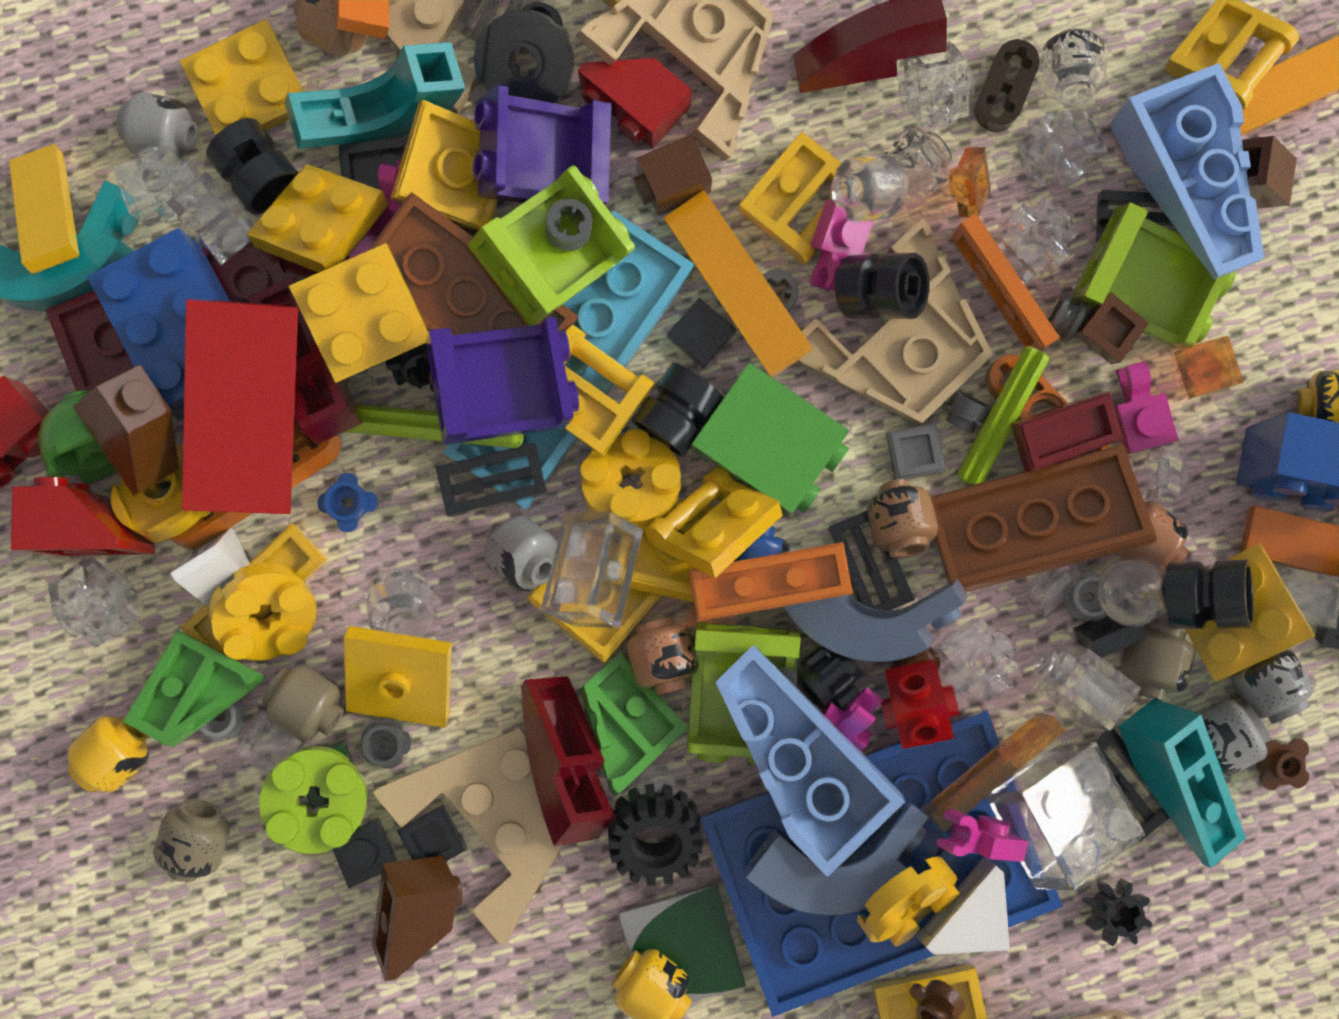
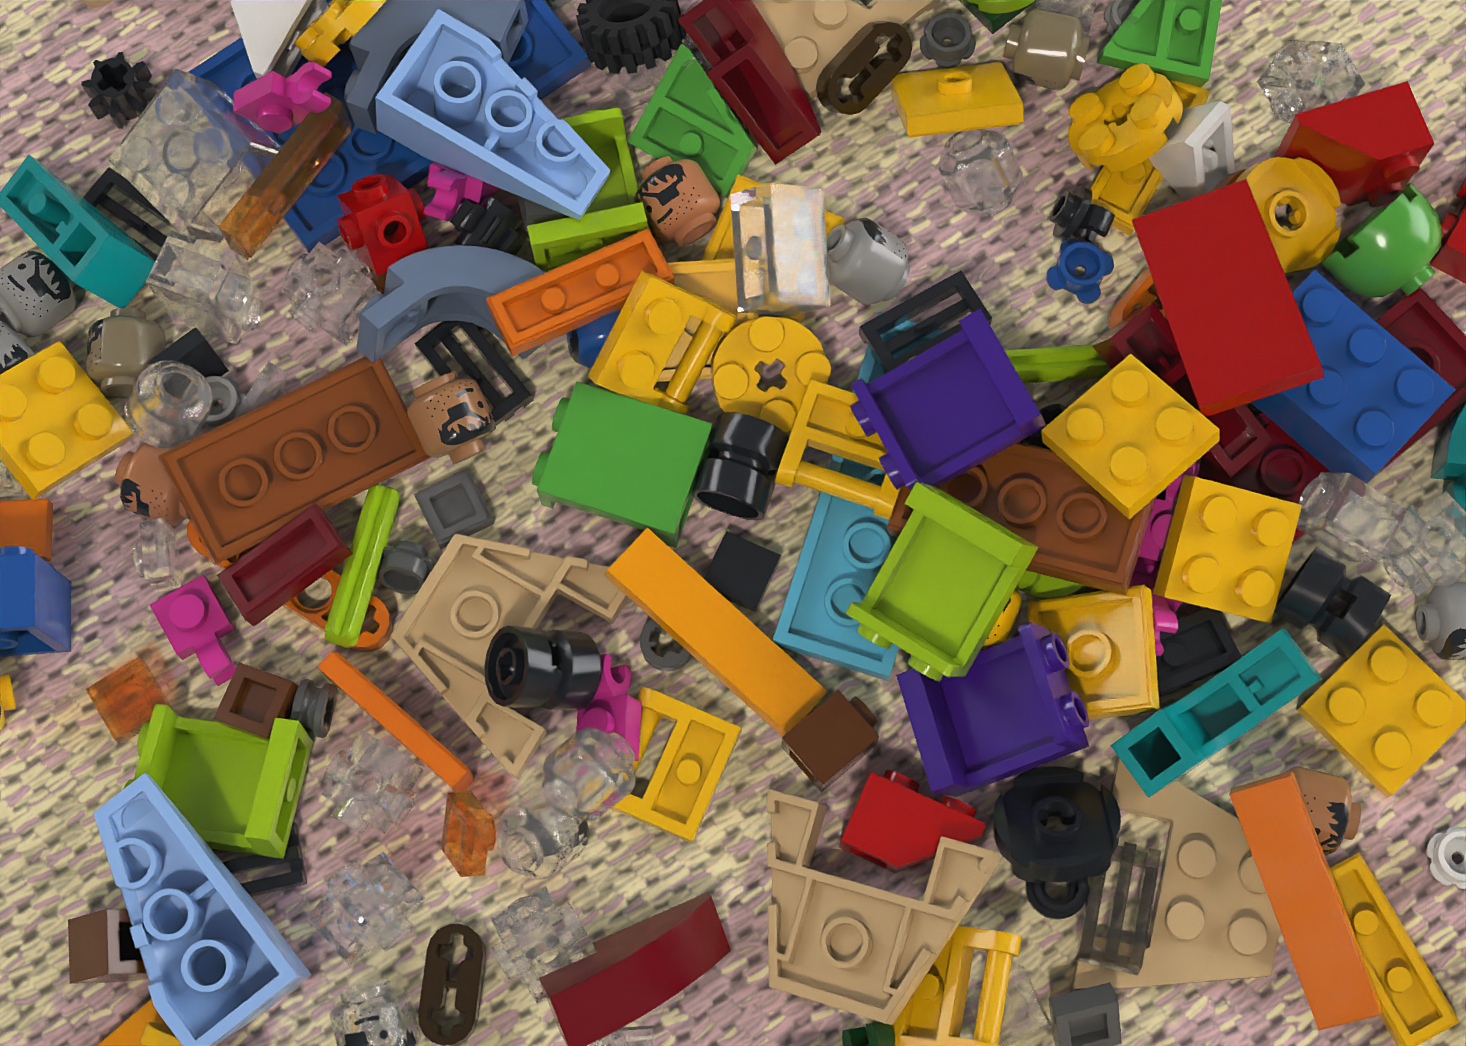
camera: 165 degrees right, 10 degrees down
reddish brown slope [73,364,179,496] -> none
dark grey bush [545,198,593,252] -> none
black wheel [1165,560,1254,629] -> none
none -> dark brown beam [816,21,912,115]
none -> black plate [1050,186,1115,243]

